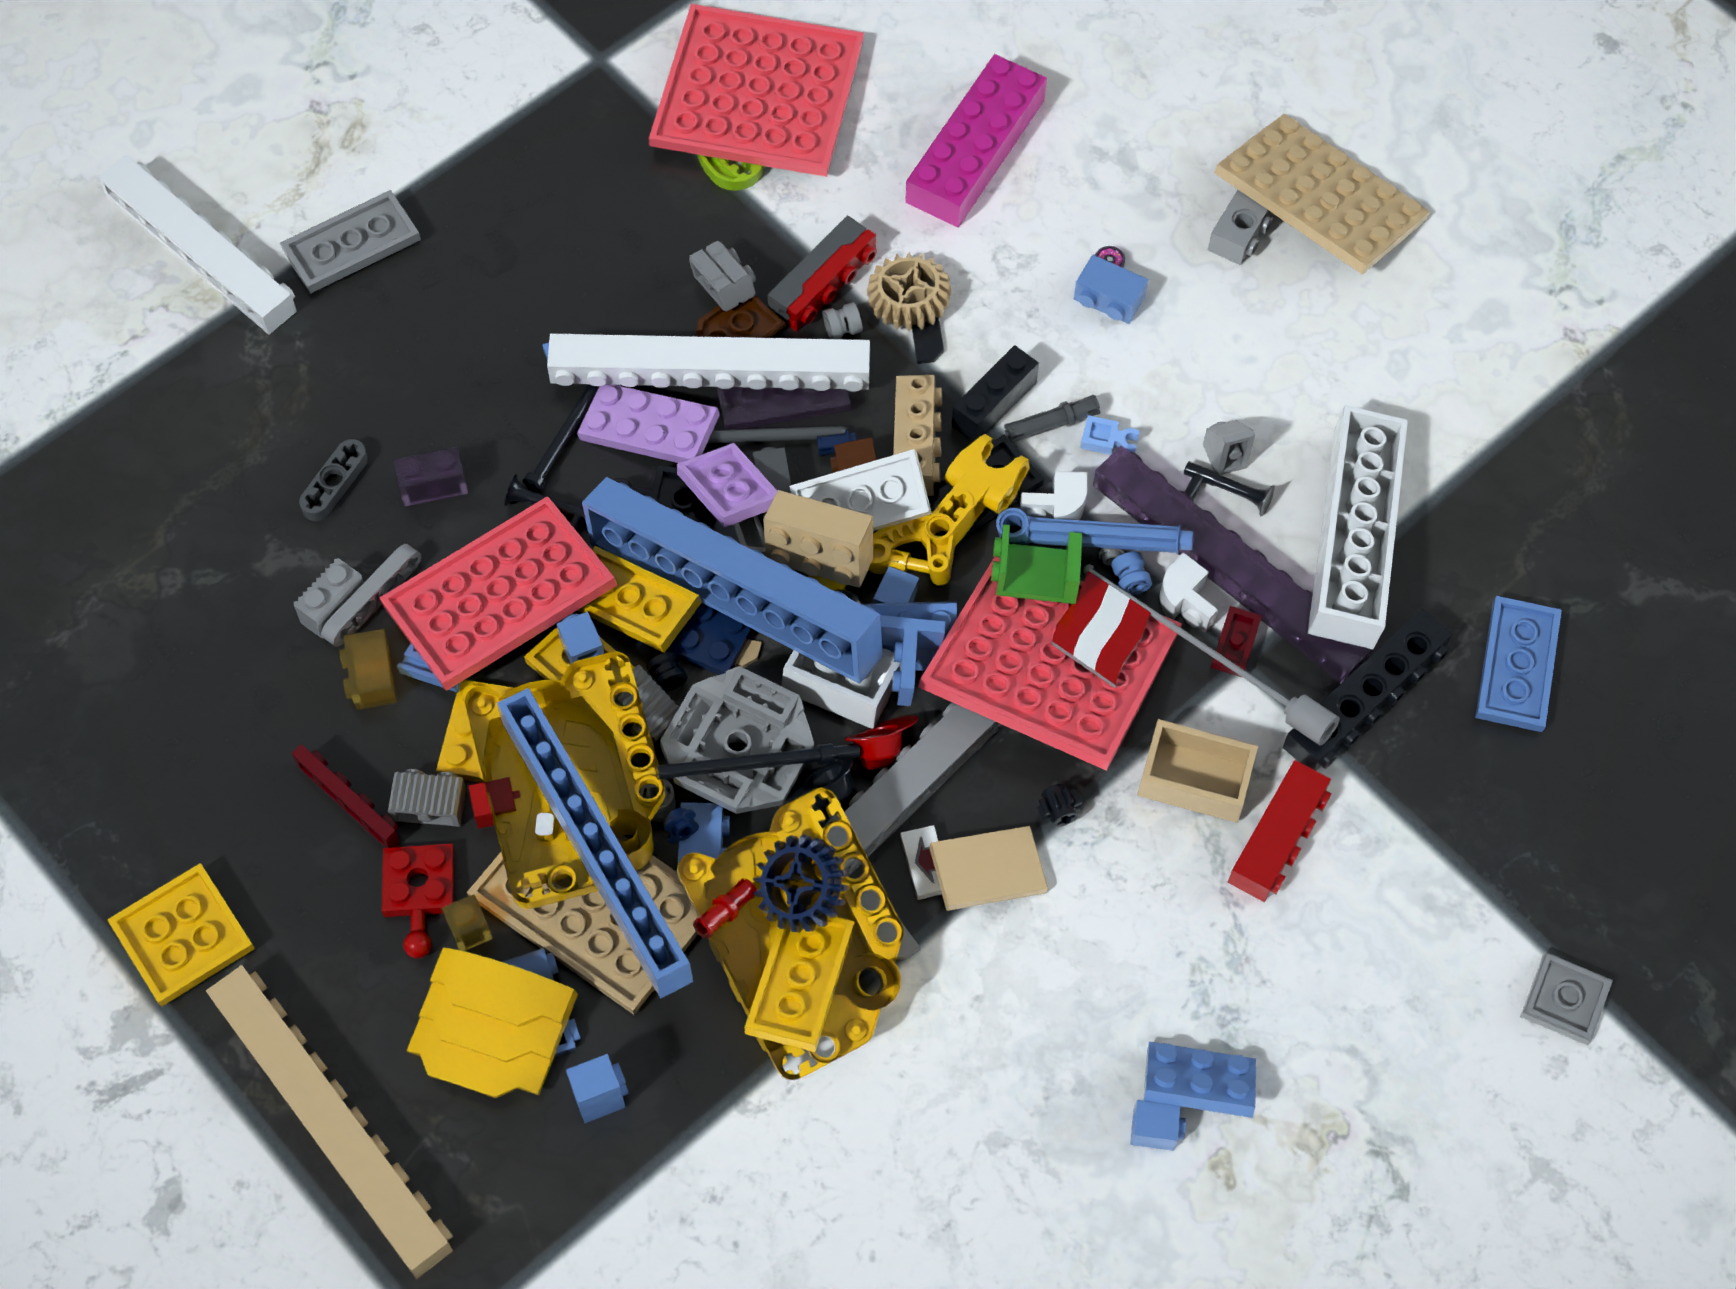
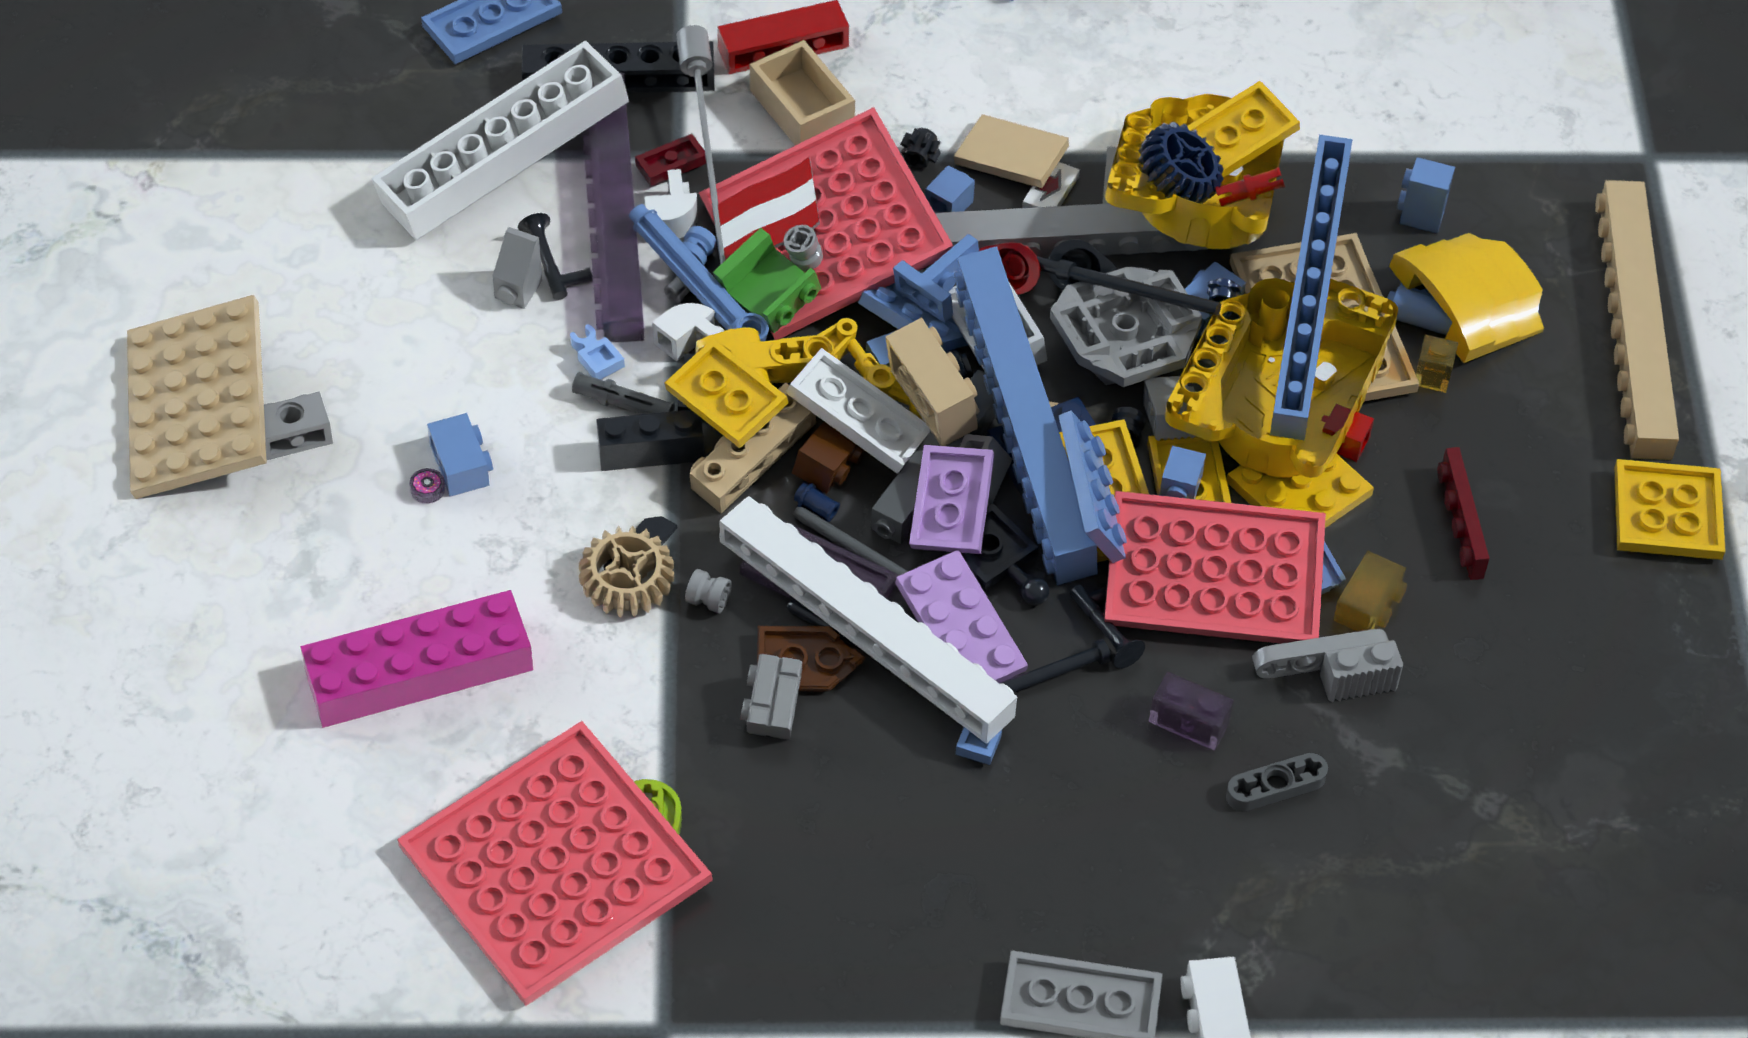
camera: 140 degrees left, 10 degrees down
red plate [382,844,455,959] -> none
light grey brick [388,769,467,827] -> none
piece [768,215,877,332] -> none
none -> yellow plate [664,338,788,448]
none -> light grey wheel [783,225,823,271]
none -> medium blue brick [925,165,975,213]
none -> medium blue plate [1058,411,1127,563]

